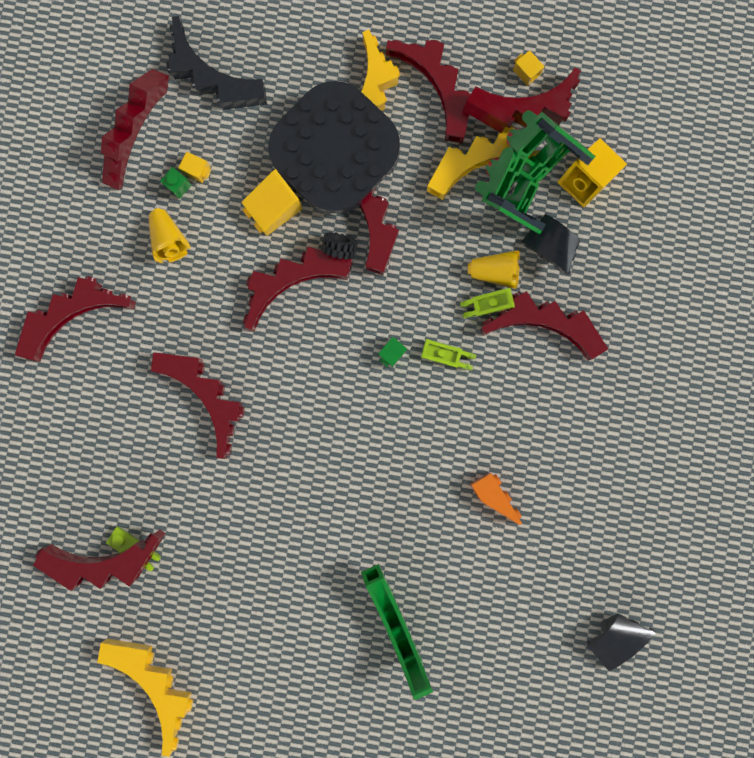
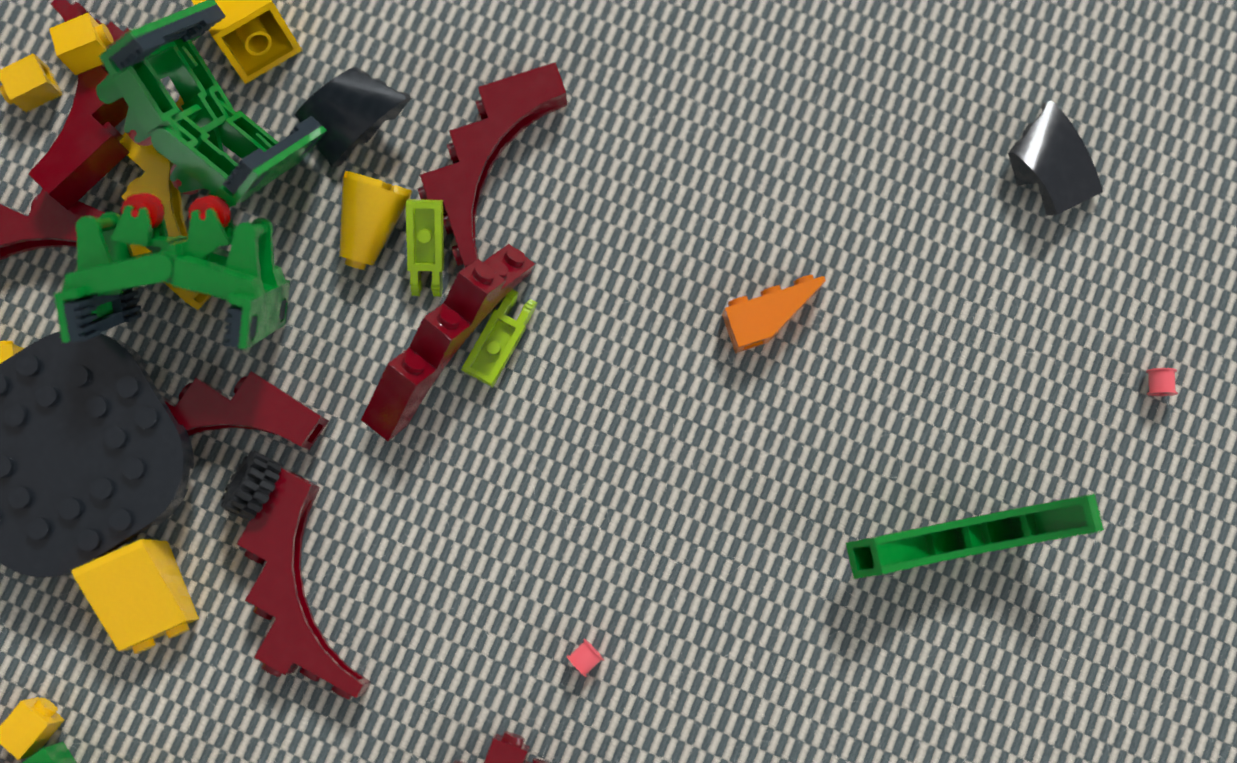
camera: 80 degrees left, 5 degrees down
green brick [378,337,408,368] -> none
none -> yellow brick [49,12,114,76]
none -> green container [54,193,290,349]
none -> dark red arch [361,244,535,441]
none -> coral axle [566,638,604,677]
none -> coral axle [1146,368,1178,396]

